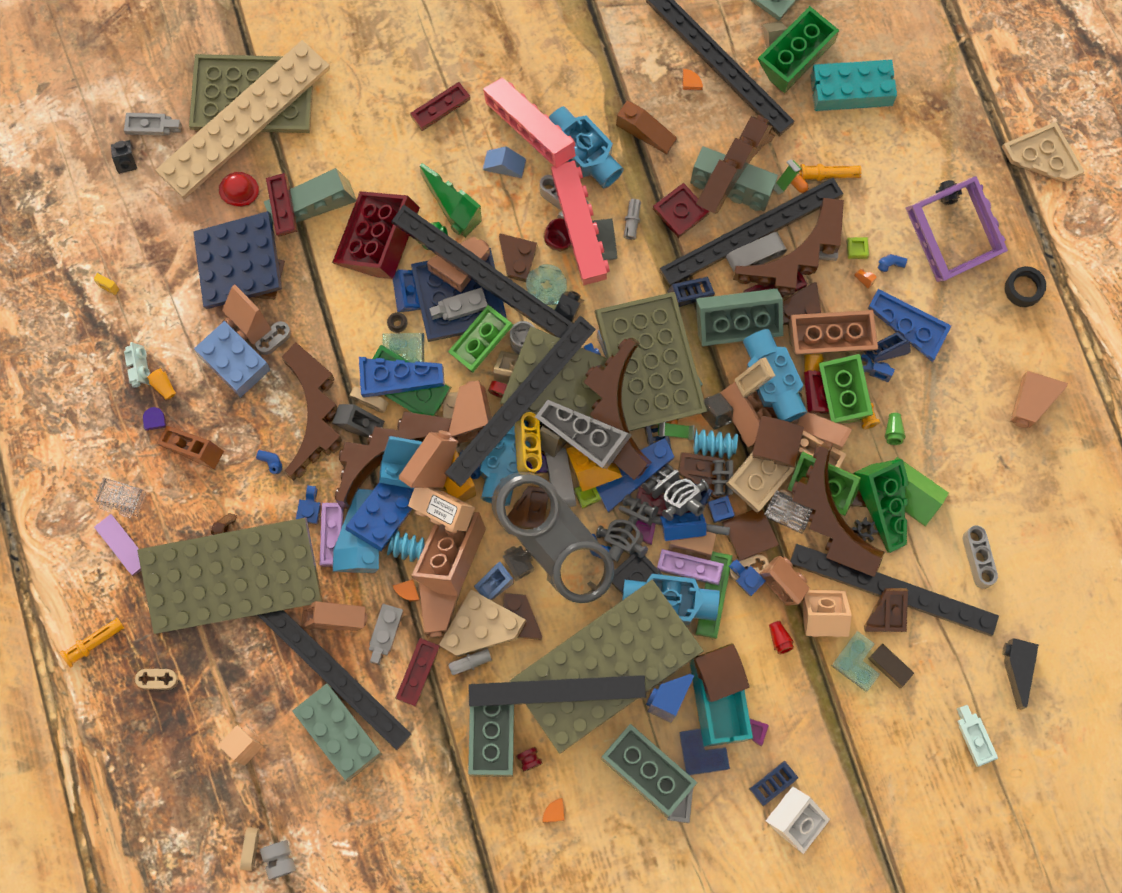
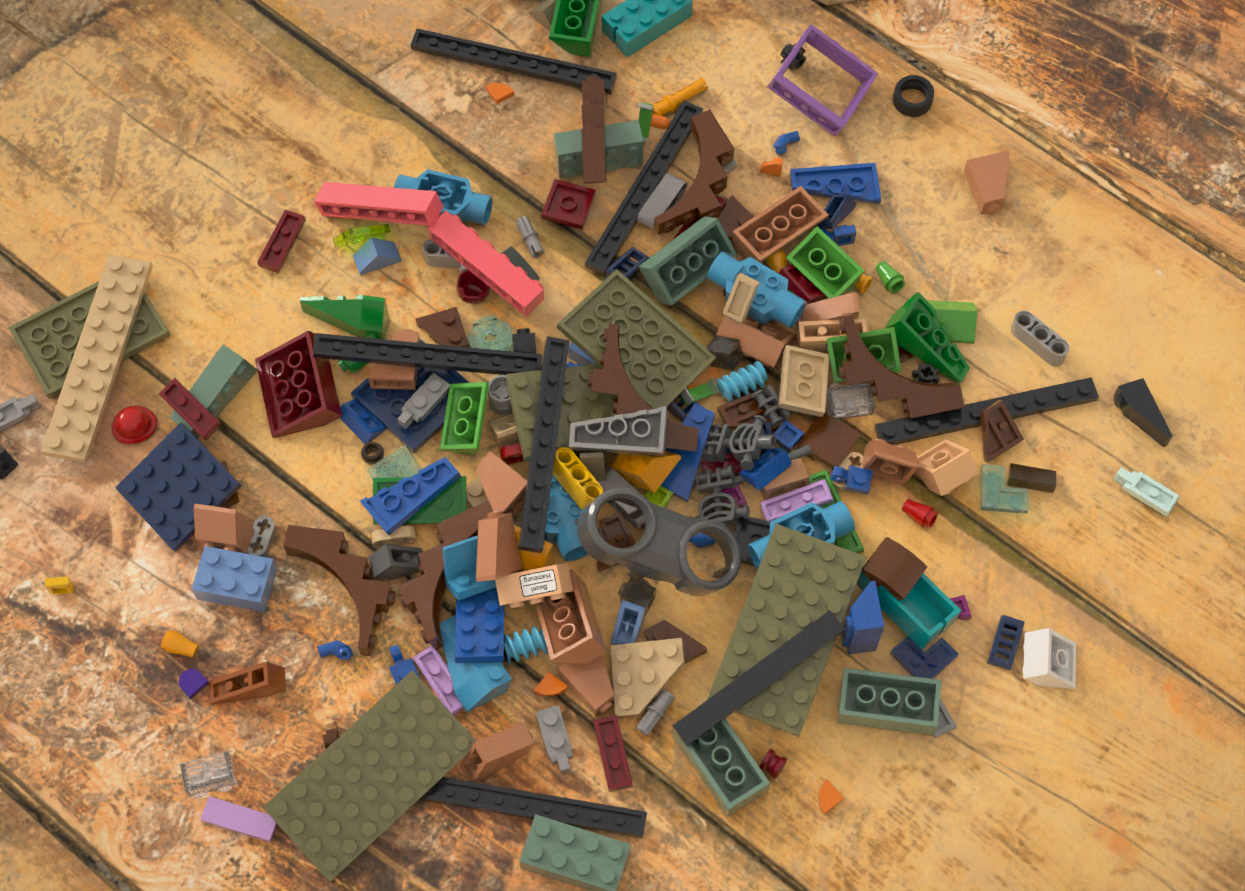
camera: 30 degrees left, 10 degrees down
light aqua hinge [124,342,150,387] -> none
dark orange slope [616,100,677,155] -> none
reddish brown slope [752,415,804,468] -> none
lime tile [846,237,869,259] -> none
none -> clear neon green wing [333,224,391,247]

